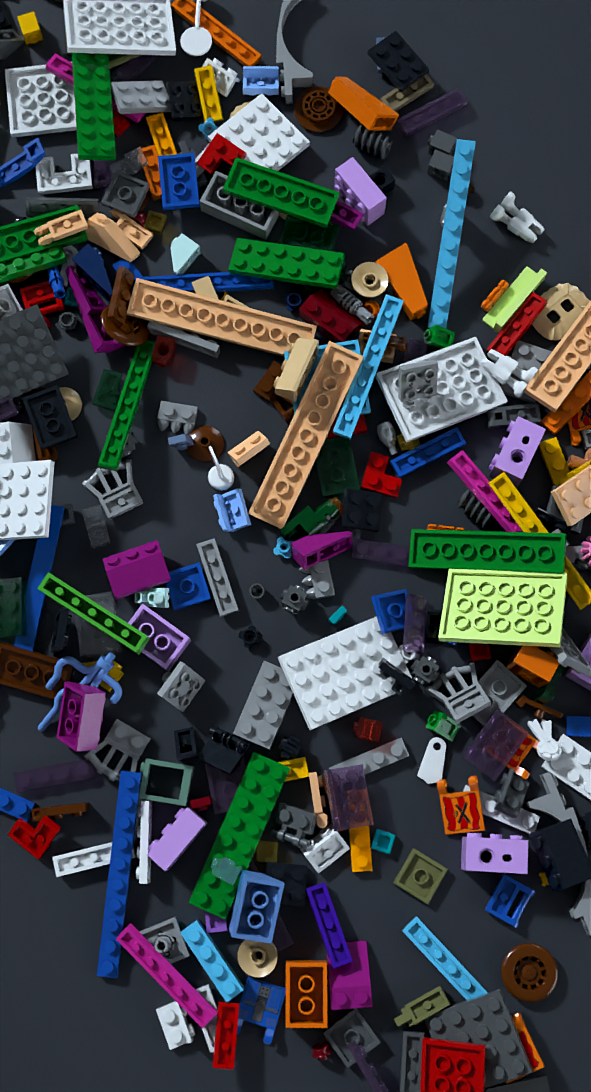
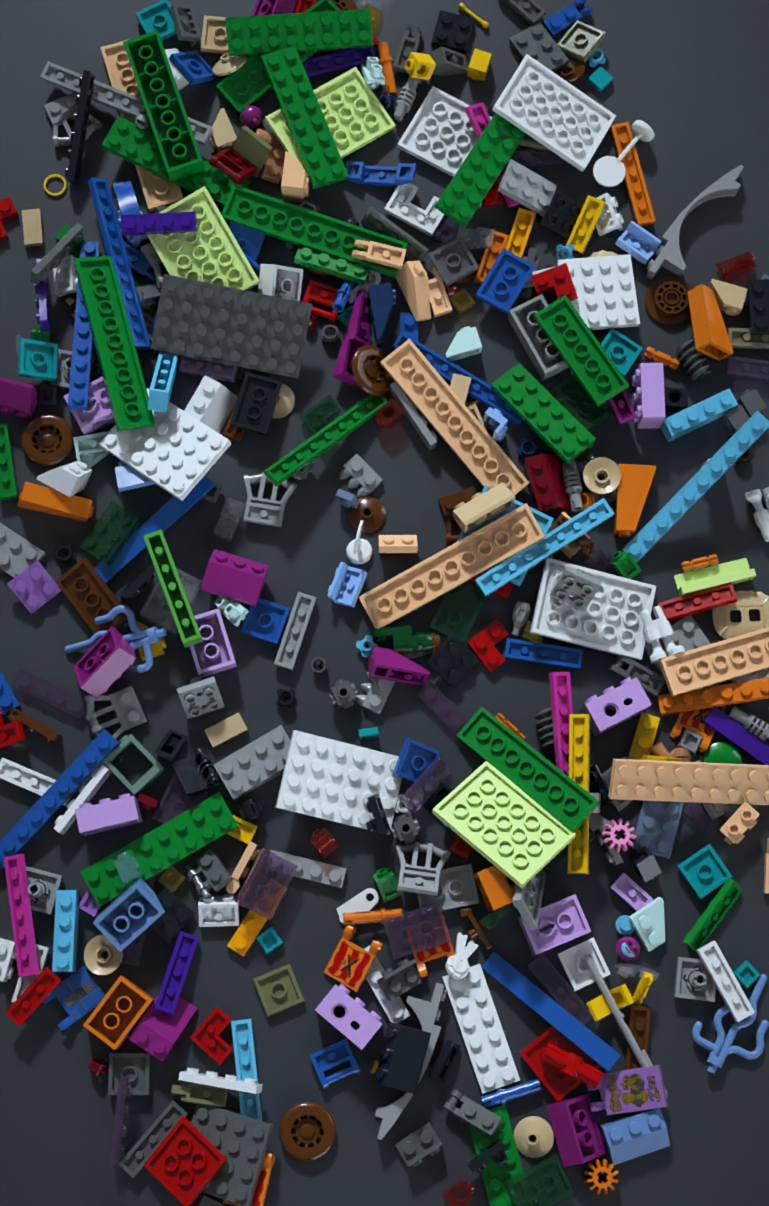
camera: 30 degrees right, 0 degrees up
reddish brown plate [107,266,135,326] -> none
none -> white plate [178,1068,263,1094]
none -> red plate [190,1006,233,1065]
none -> tan tile [204,712,248,748]
none -> orange pin [343,908,404,926]
none -> light blue bracket [483,407,508,442]
none -> teal plate [601,328,643,377]
none -> orange axle [644,347,680,370]
none -> medium azure brick [660,388,738,442]
none -> tan slope [708,279,748,316]
none -> clear red hinge [716,251,757,281]

